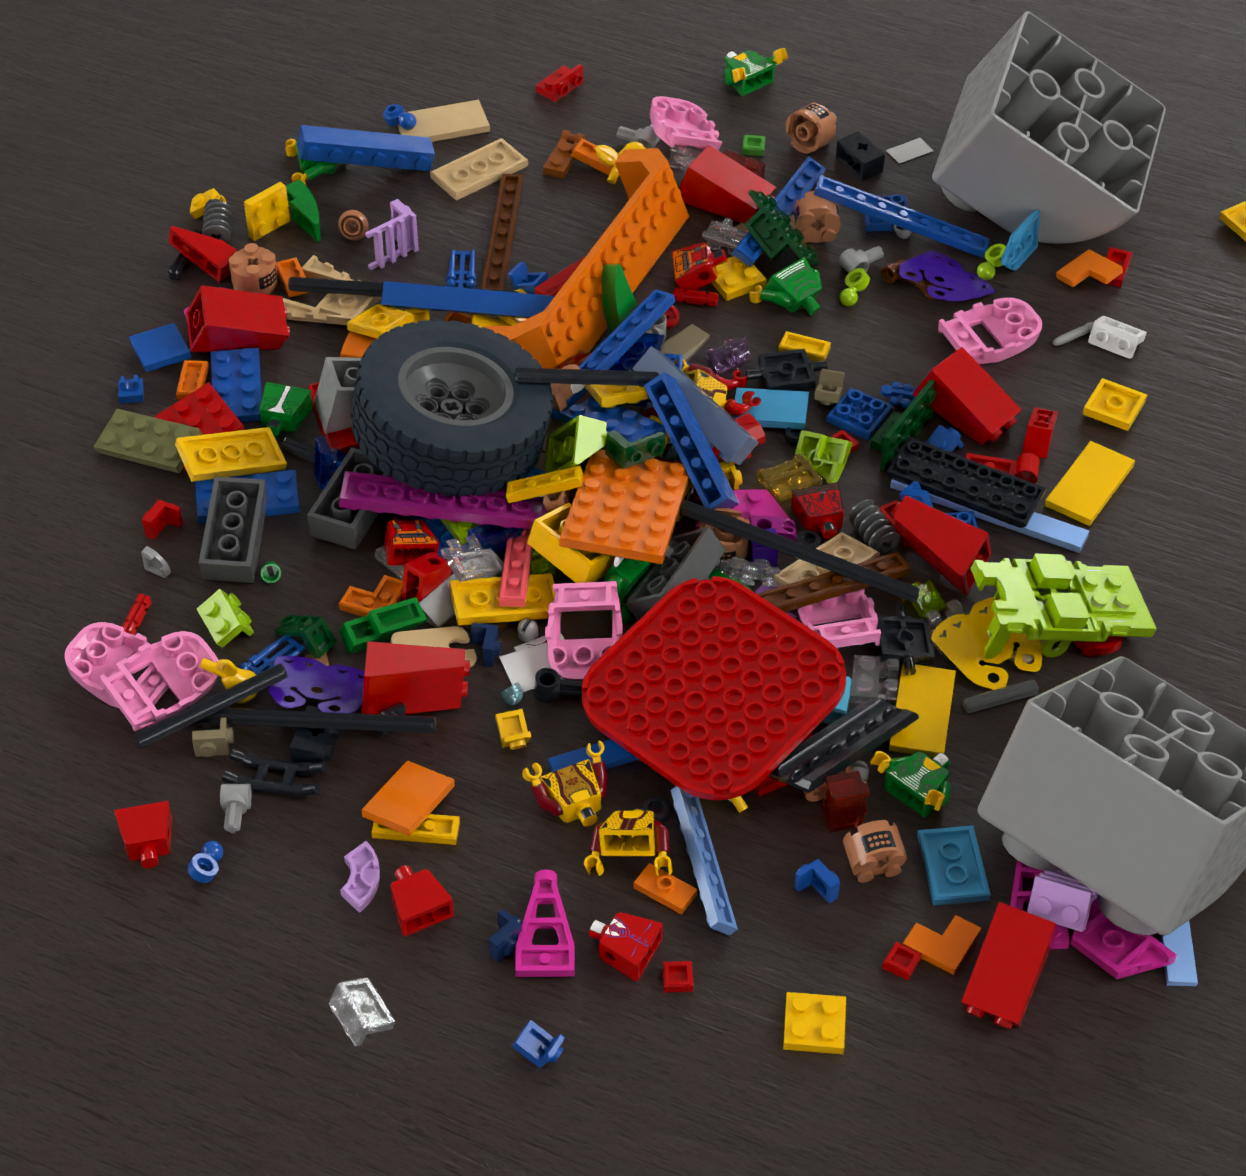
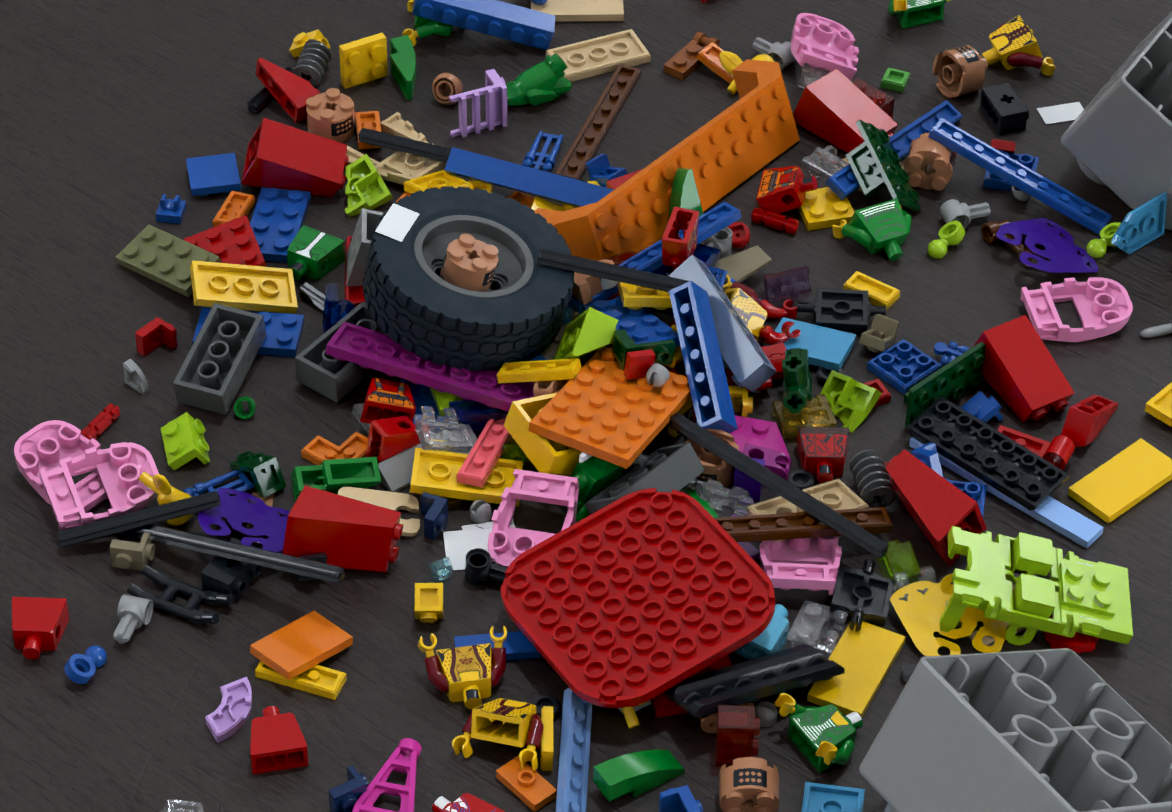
camera: 15 degrees right, 5 degrees down
none -> lime slope [345,154,393,217]
none -> white sticker [375,203,419,242]
none -> nougat brick [440,234,499,292]
none -> green animal [506,53,572,107]
none -> yellow tile [541,706,554,771]
none -> green slope [593,749,685,802]
none -> red tile [624,349,655,380]
none -> light grey hinge [646,363,670,387]
none -> red torso [662,207,699,270]
none -> dark green piece [782,348,812,413]
none -> torso [982,15,1056,76]
none -> red tile [990,139,1016,154]

